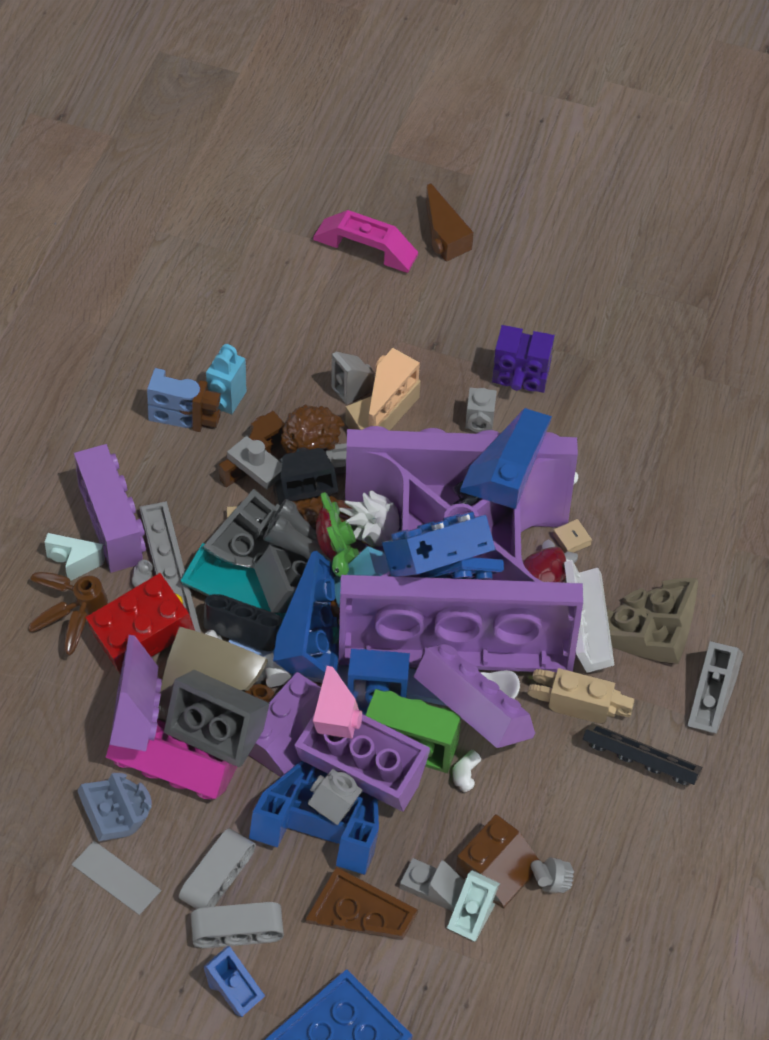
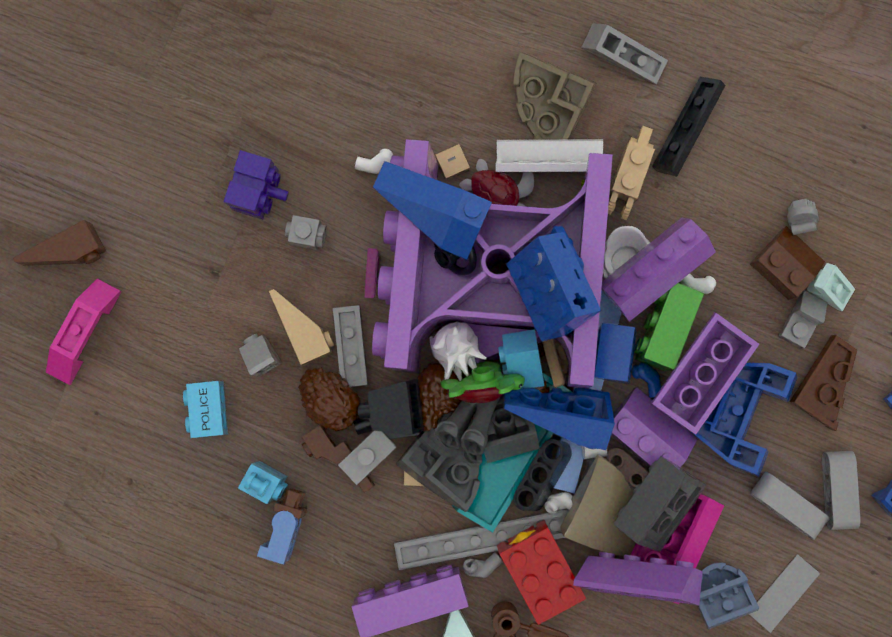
camera: 85 degrees left, 30 degrees up
light grey brick [308,769,362,825] -> none
bright pink slope [313,666,362,739] -> none
light nougat slope [368,348,420,427] -> none
none -> medium azure brick [183,381,228,438]

